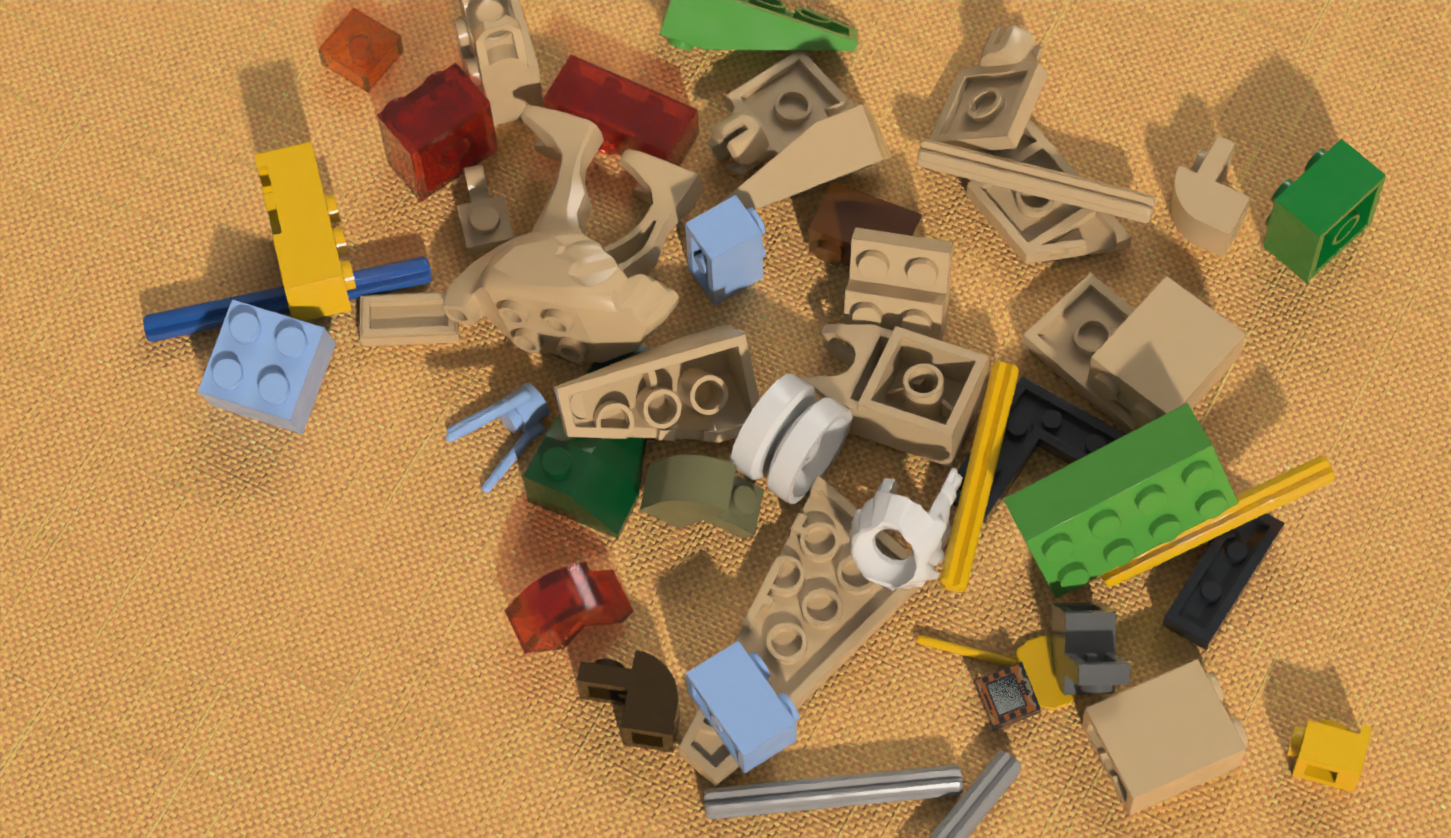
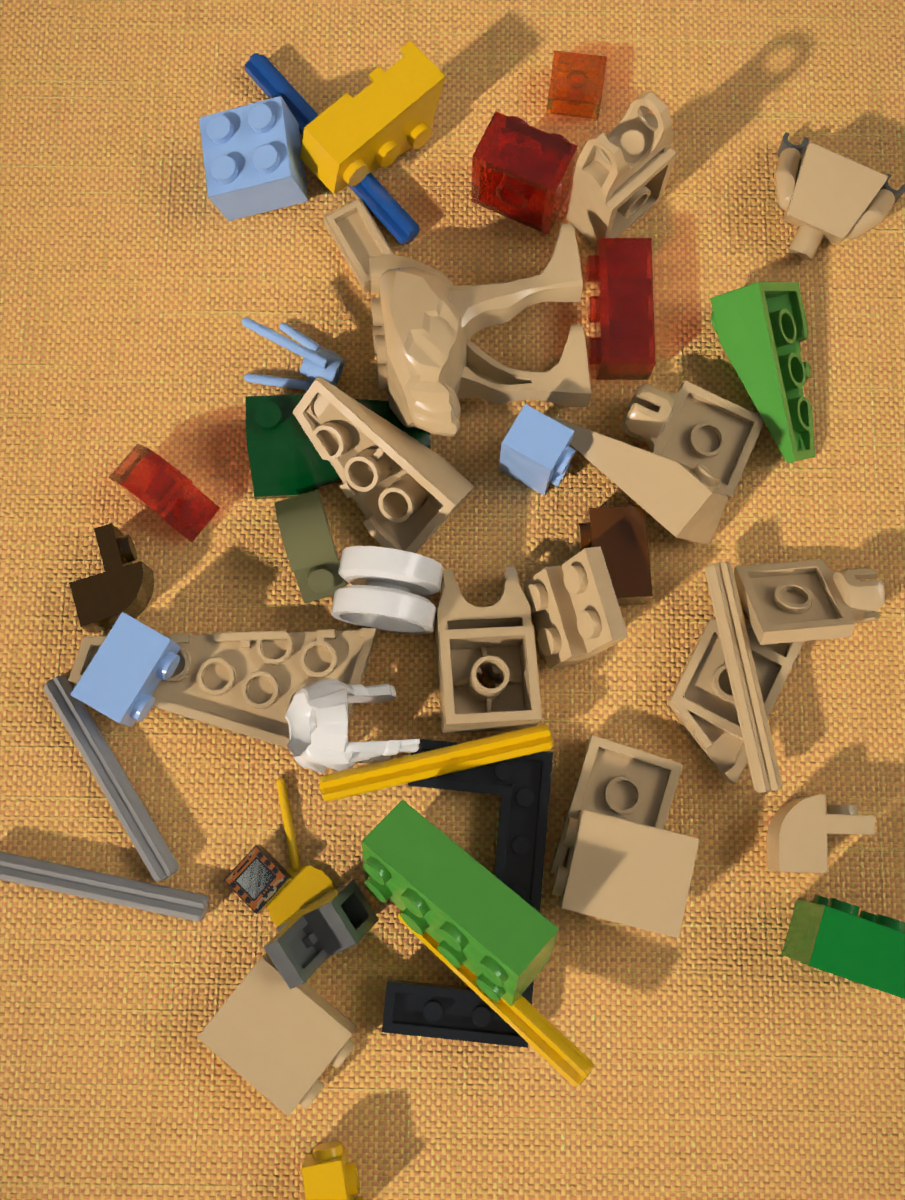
camera: 60 degrees right, 15 degrees up
tan plate [457,164,514,256] -> none

